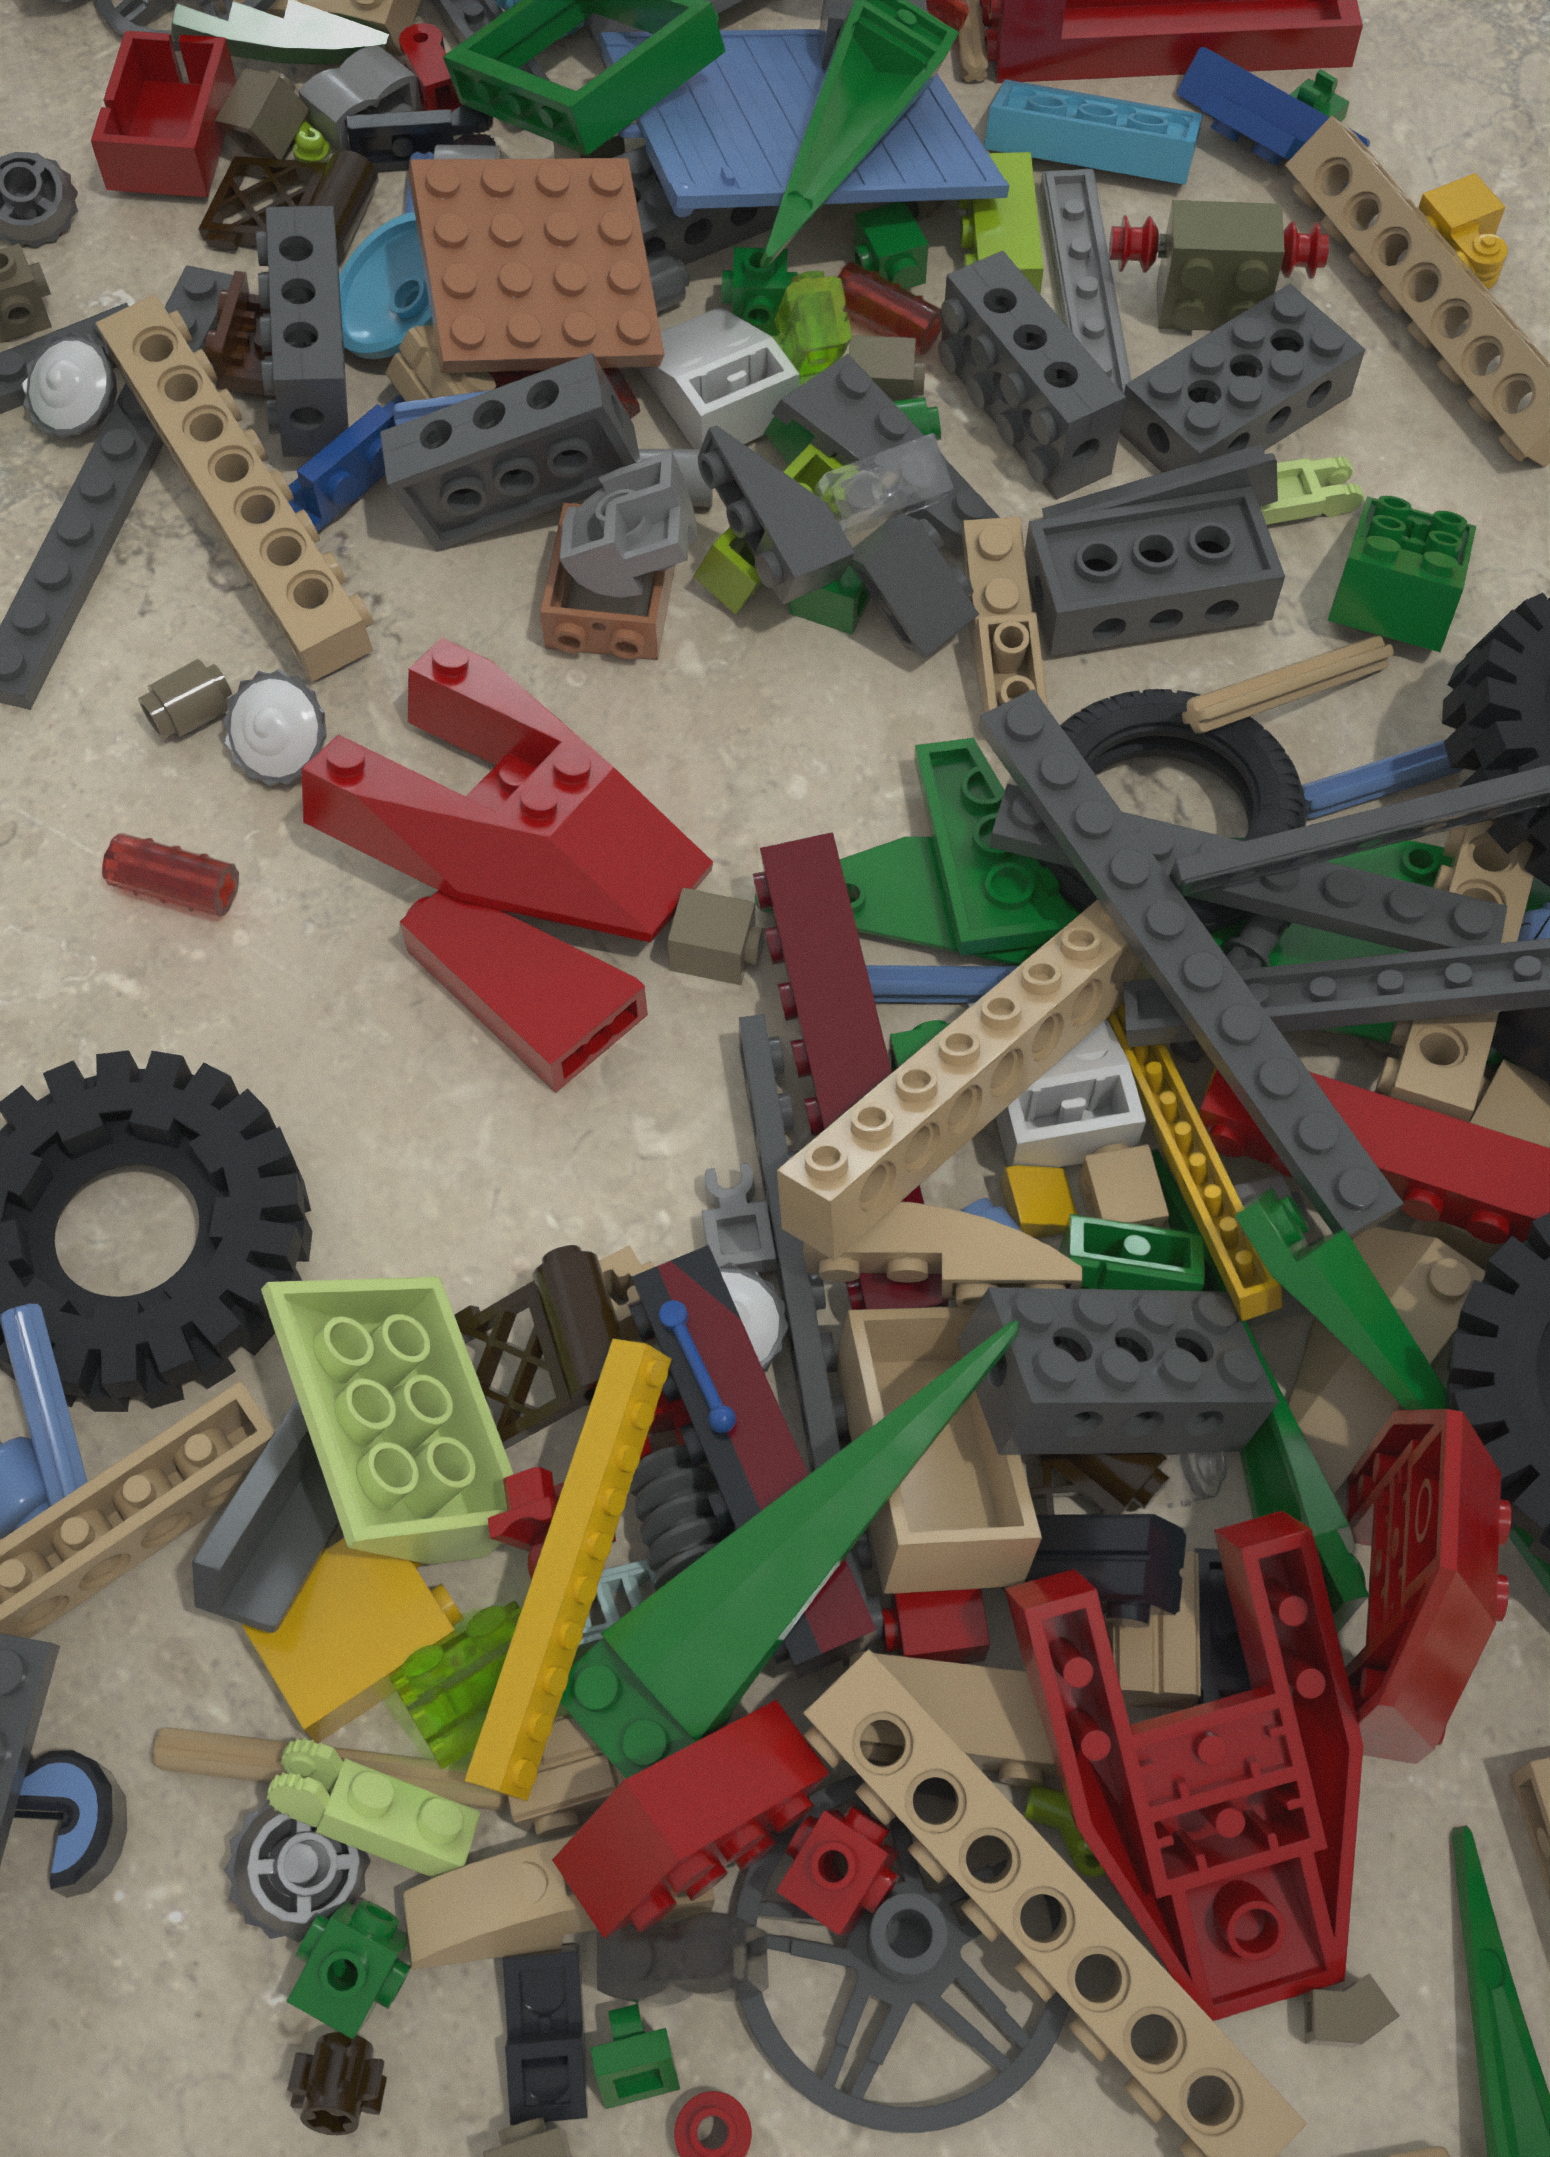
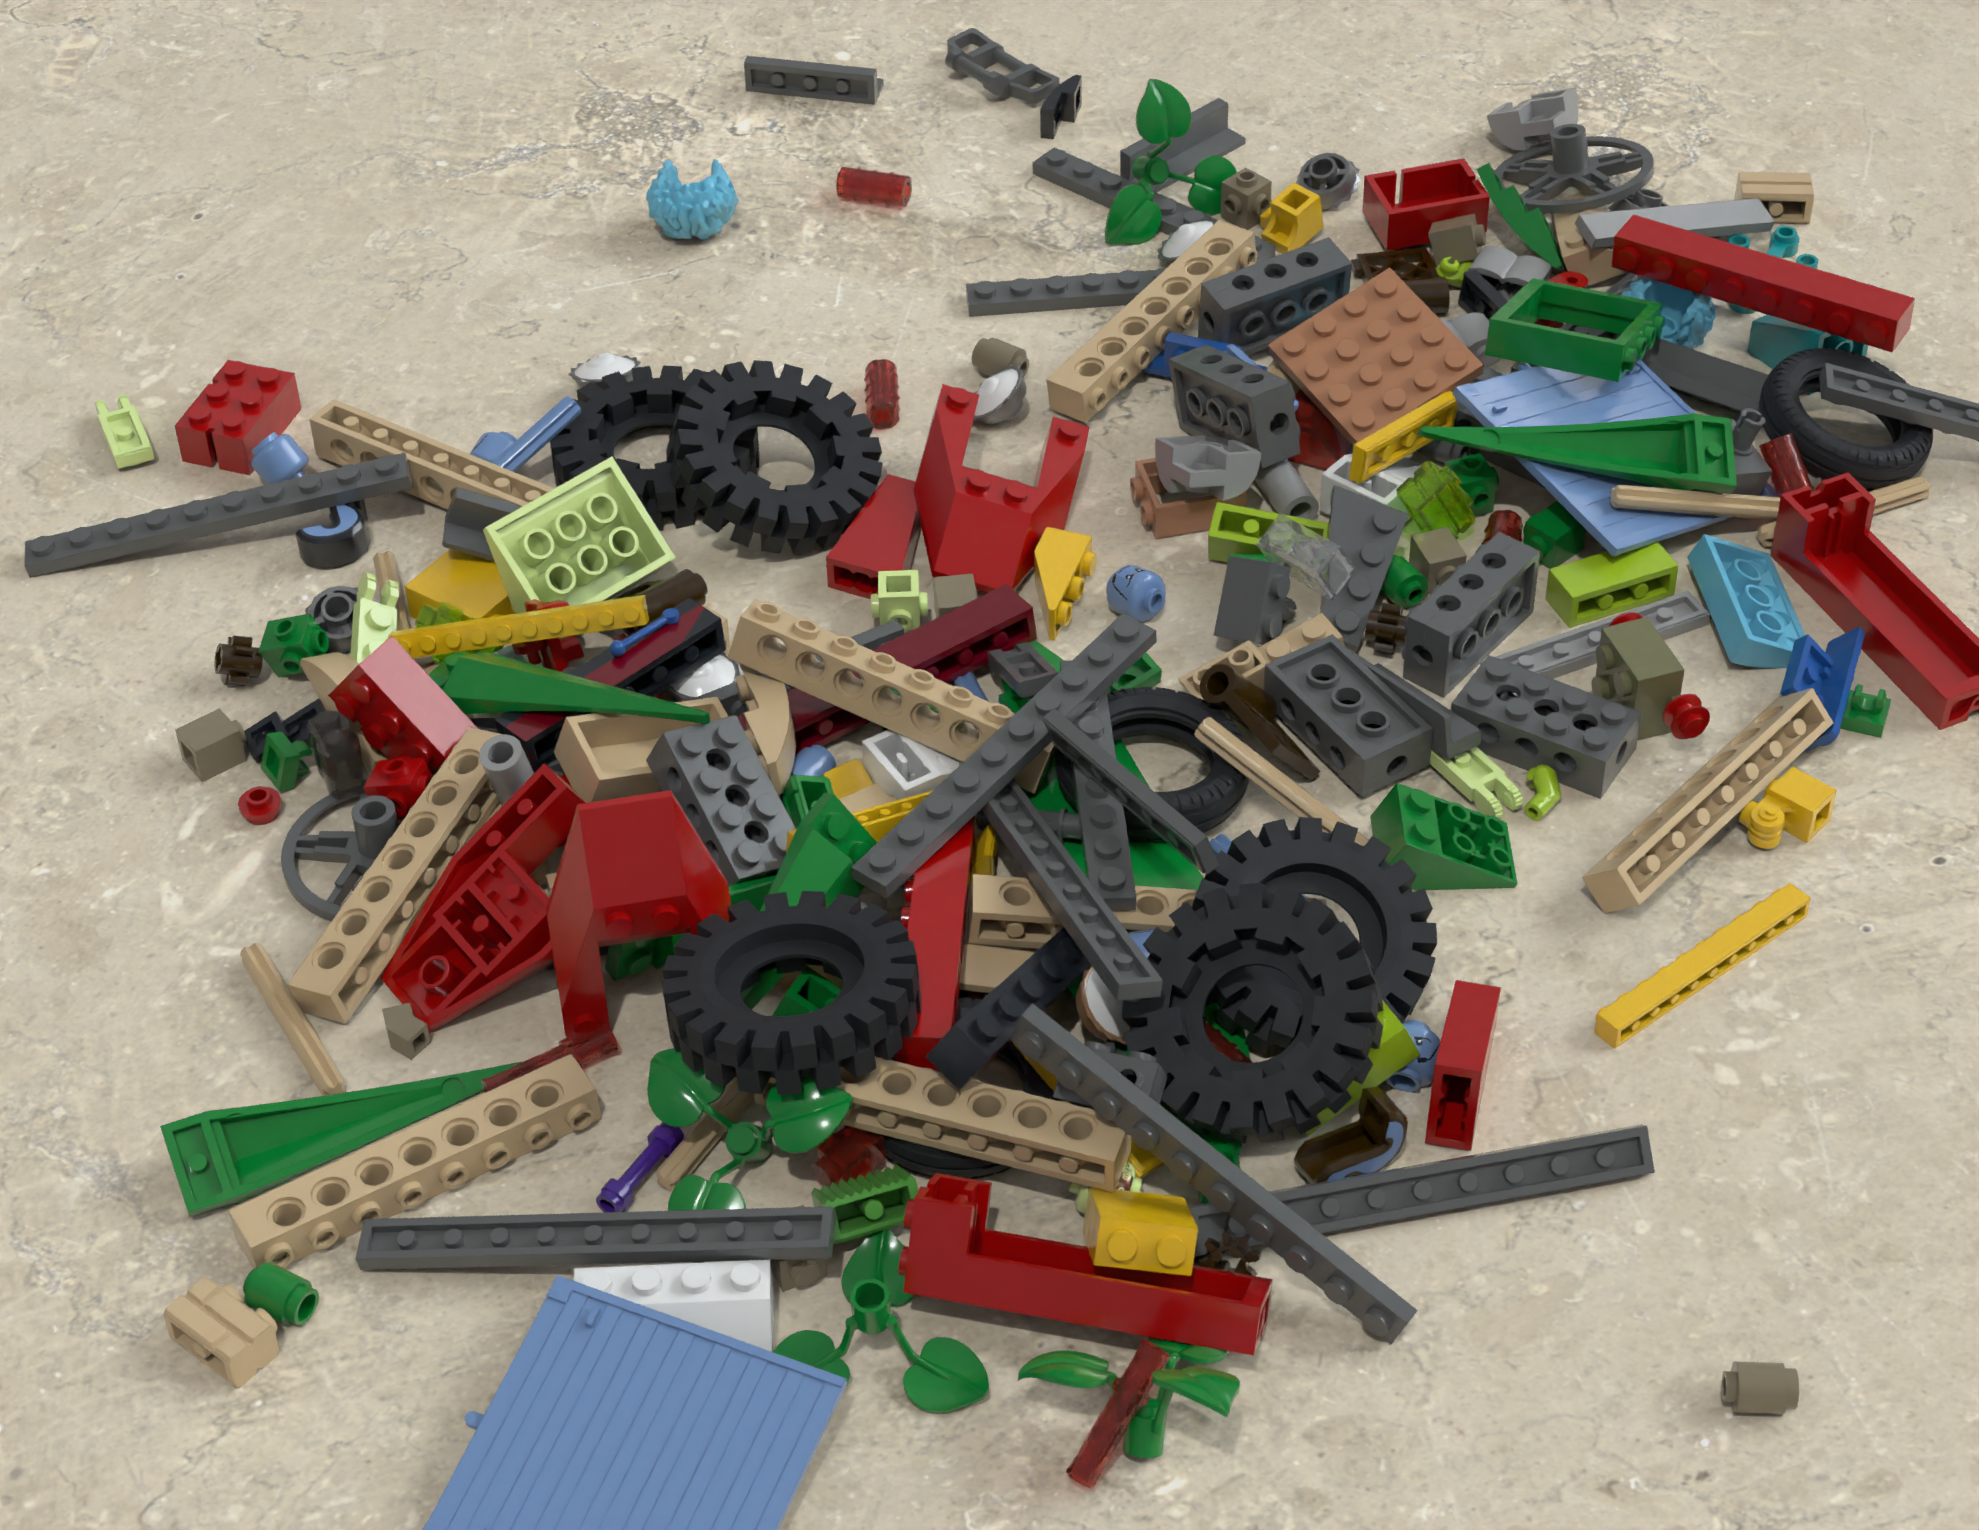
camera: 70 degrees right, 20 degrees down
dark grey slope [697,425,855,604] -> none
none -> light grey brick [479,734,534,806]
none -> clear red pin [481,1023,618,1093]
none -> black tyre [666,360,883,554]
none -> yellowish green brick [871,570,928,634]
none -> dark grey plate [987,642,1058,699]
none -> yellow slope [1034,527,1097,641]
none -> medium blue head [1106,565,1166,622]
none -> dark brown piece [1199,664,1320,780]
none -> yellow brick [1260,182,1324,254]
none -> yellow tile [1348,391,1458,483]
none -> dark brown gear [1365,603,1407,654]
none -> lime arm [1524,764,1561,821]
none -> tan axle [1610,485,1780,520]

